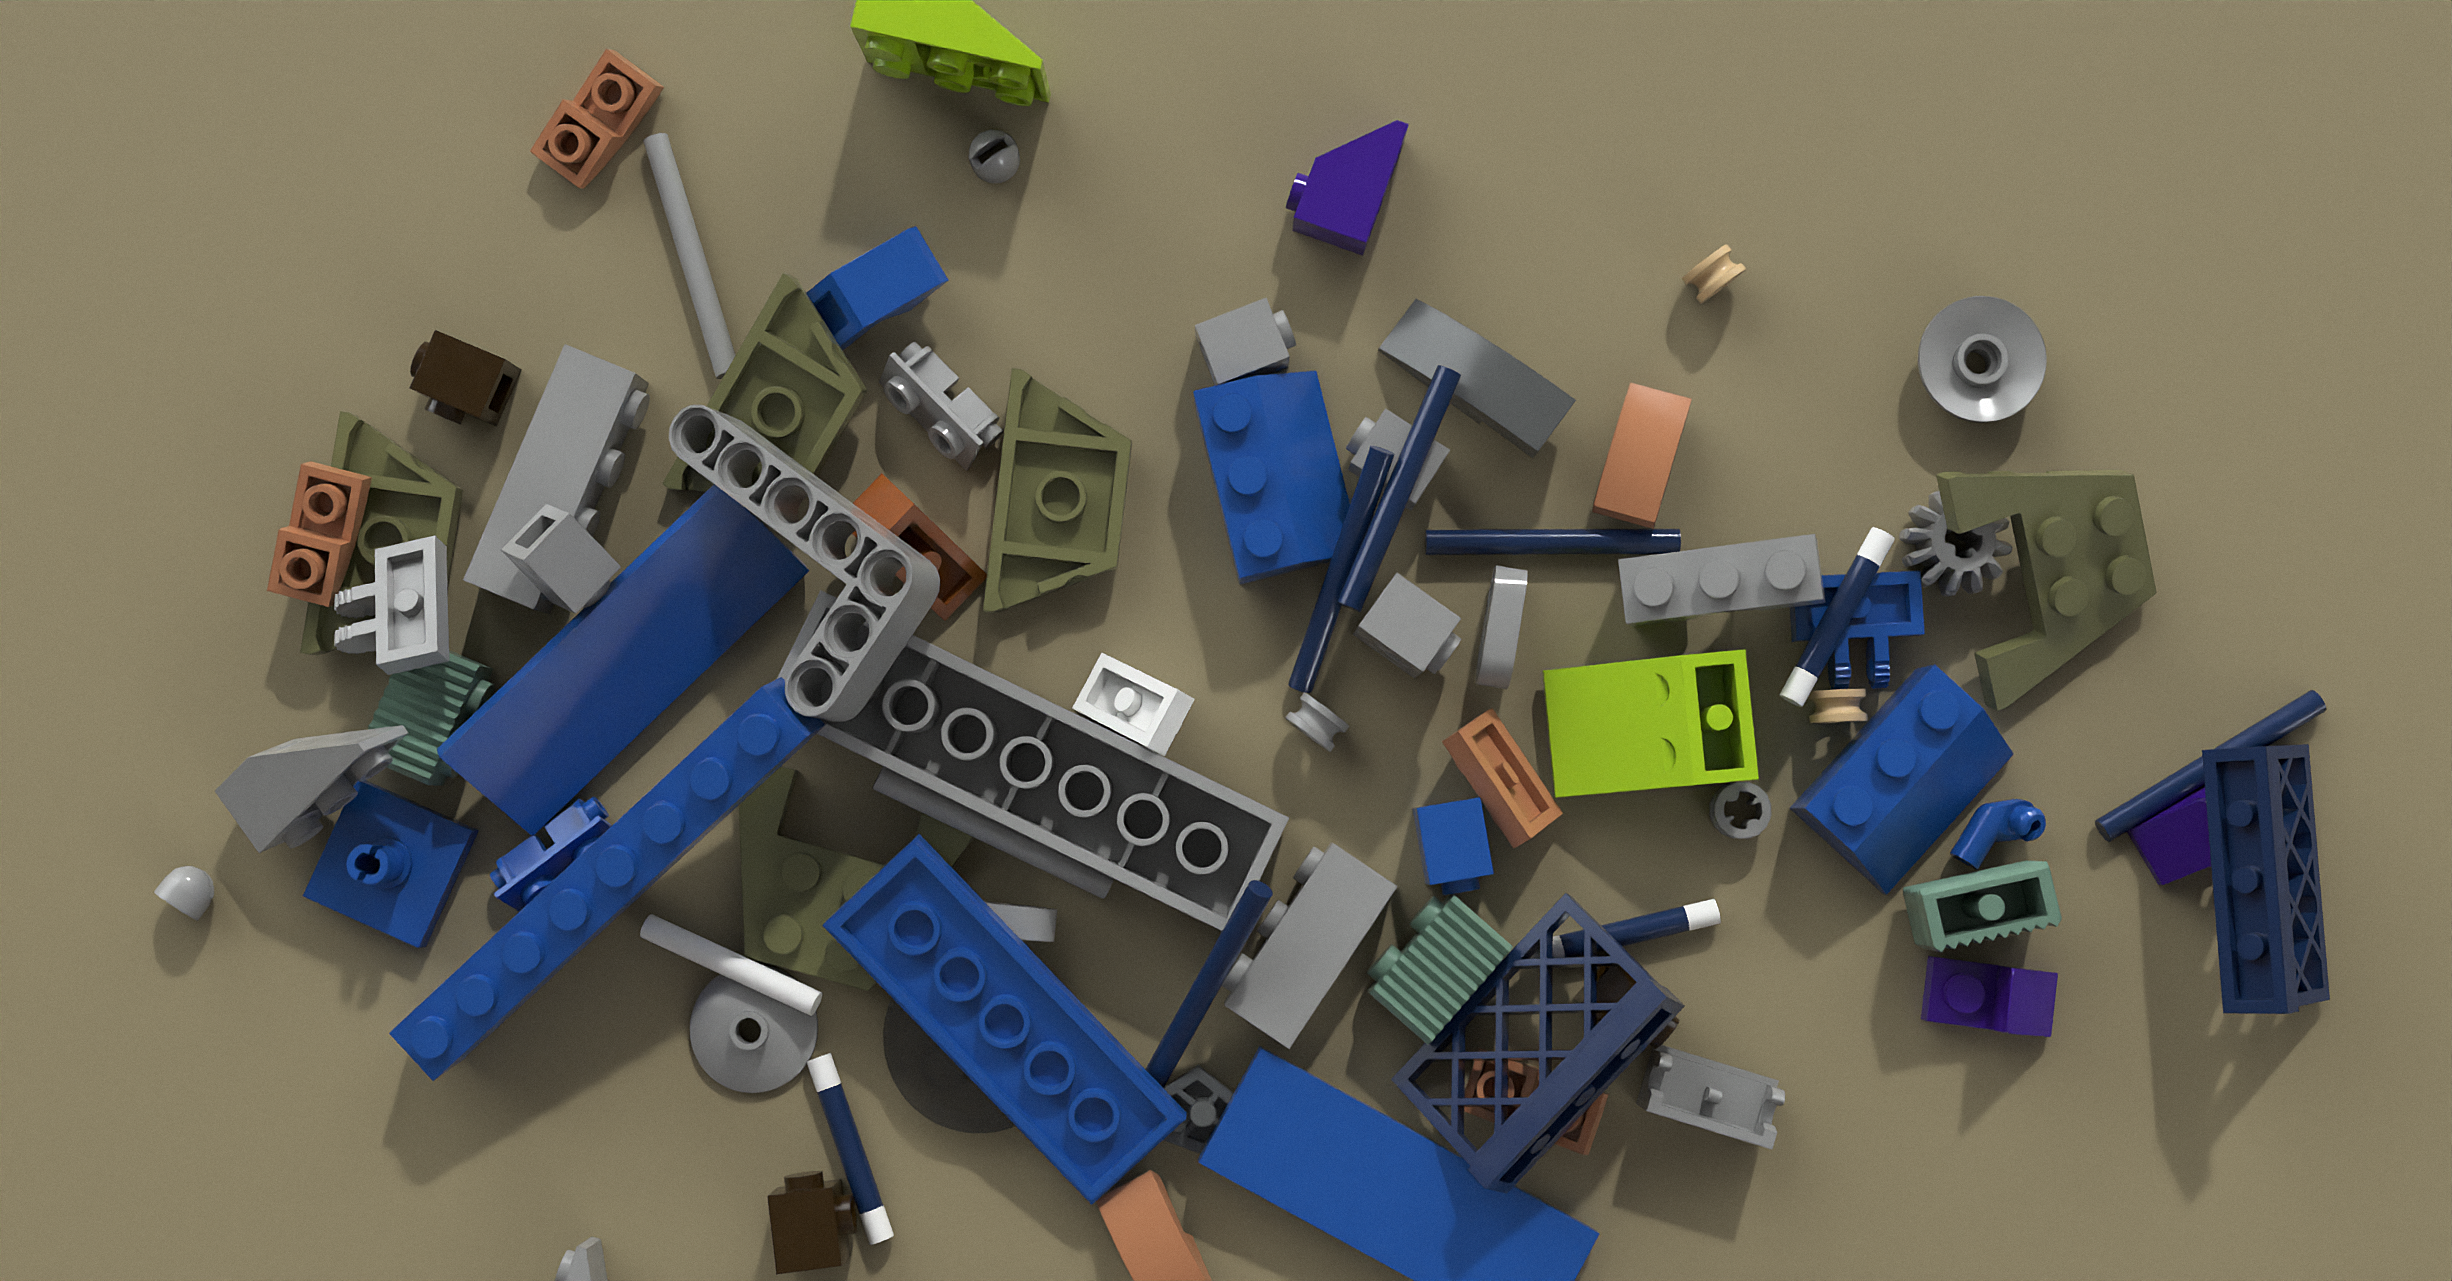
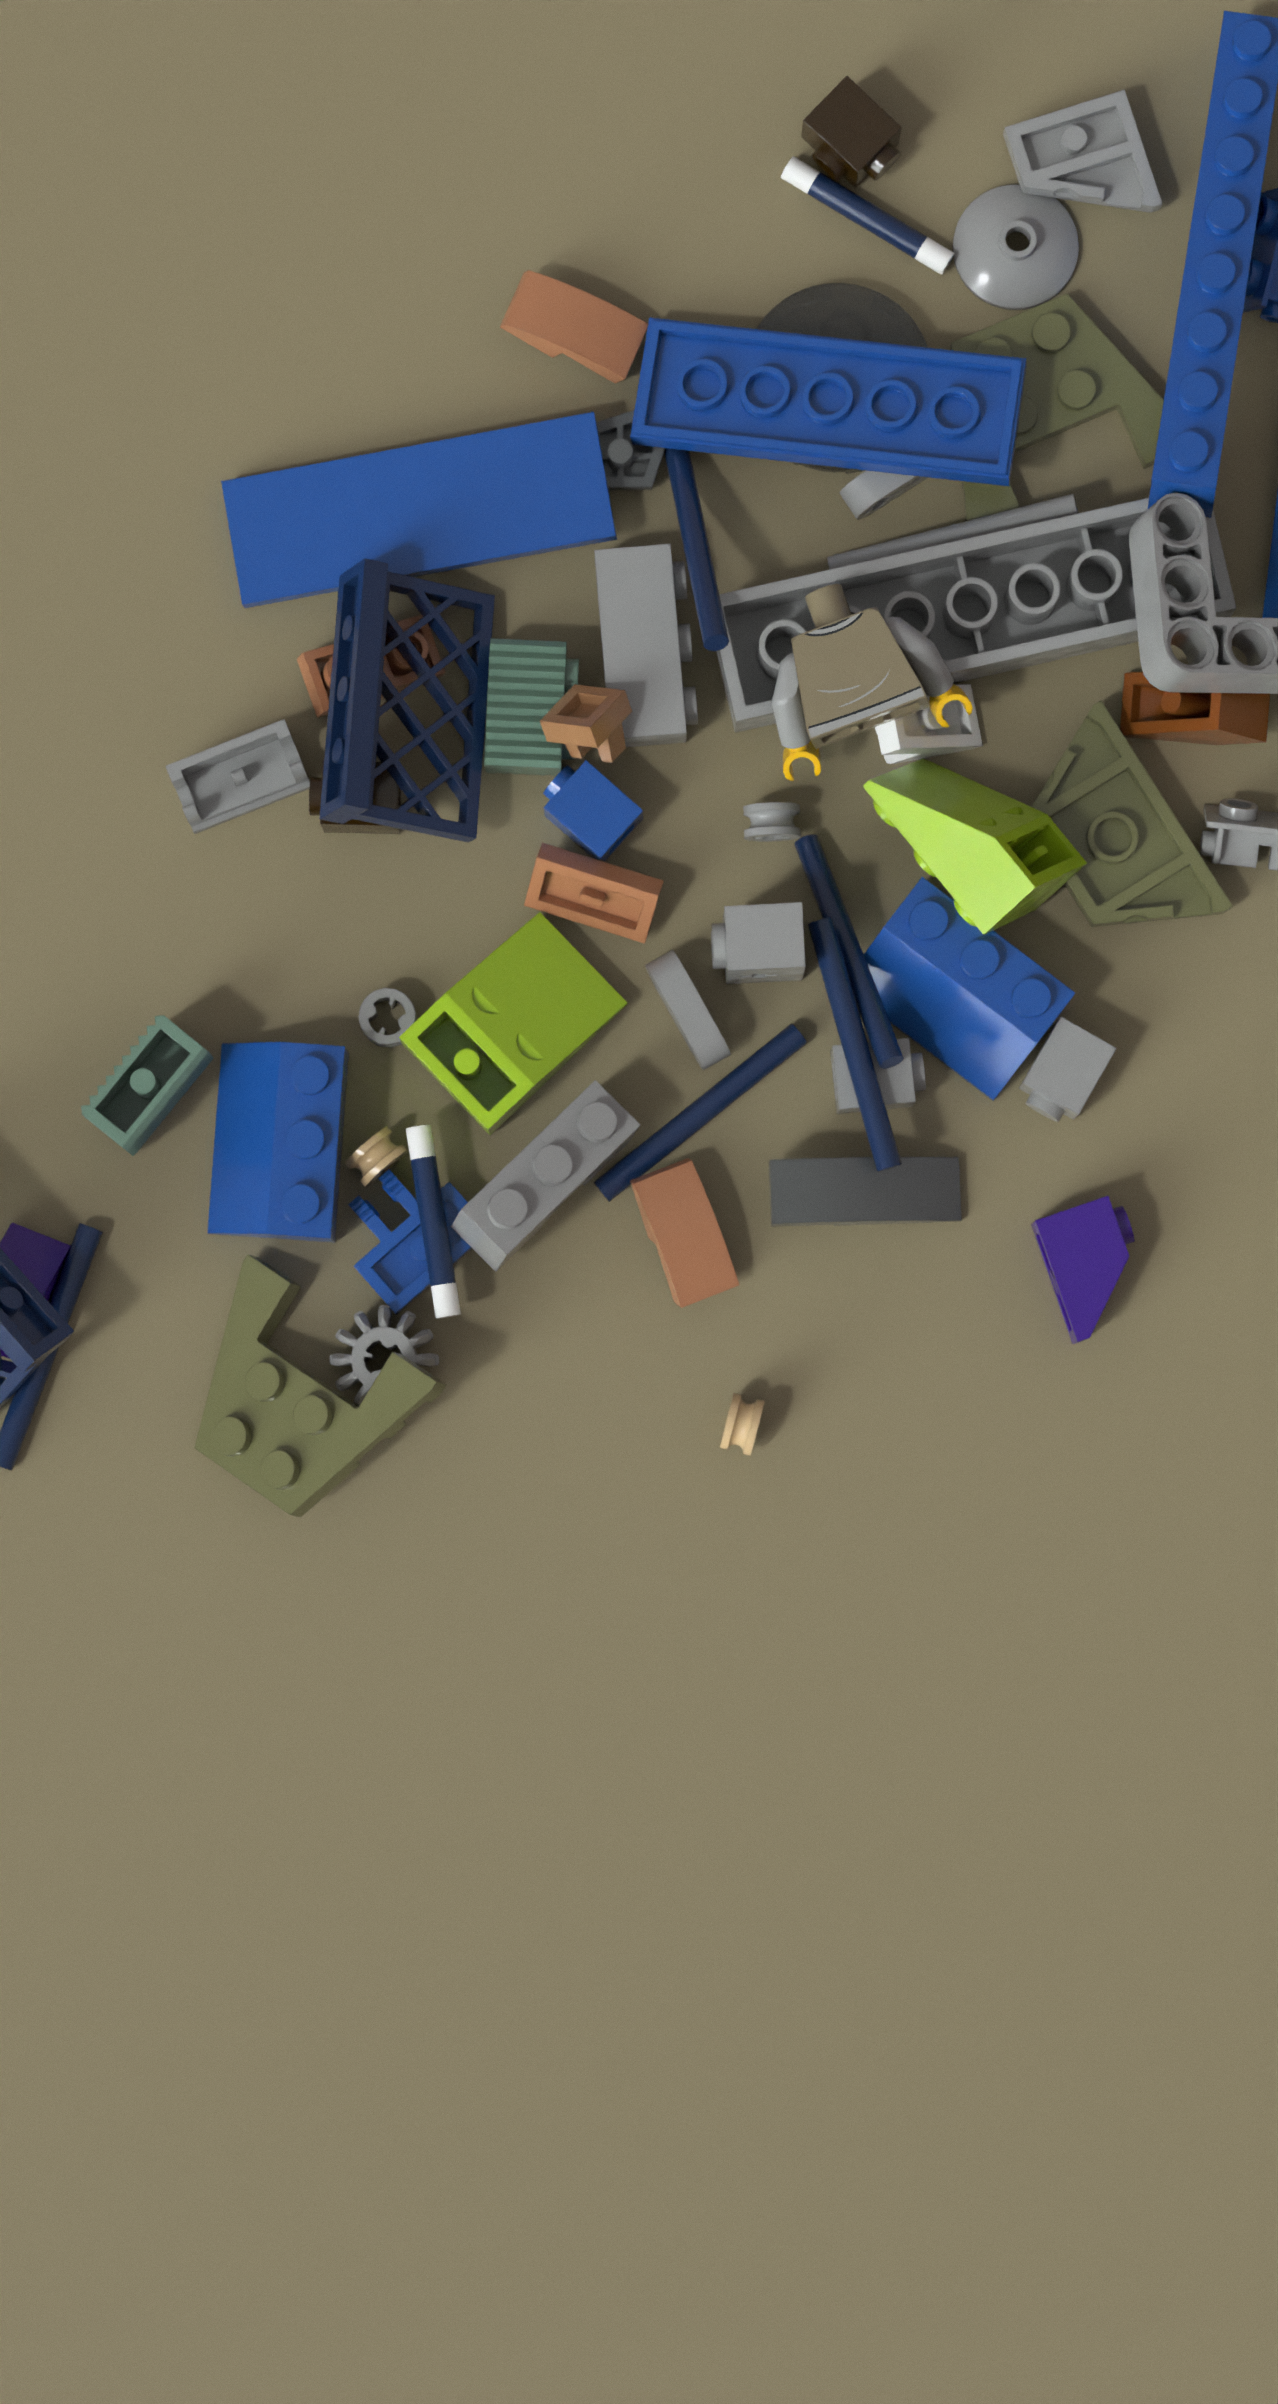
camera: 140 degrees right, 0 degrees up
white bar [640,914,823,1016] -> none
dark blue bar [1530,899,1721,959] -> none
light grey dish [1918,296,2047,423] -> none
dark purple slope [1921,956,2058,1037] -> none
blue arm [1950,799,2046,870] -> none
none -> medium nougat tile [540,684,632,763]
none -> torso [771,584,973,781]
none -> lime slope [863,758,1087,935]
none -> light grey wing [1003,90,1162,213]

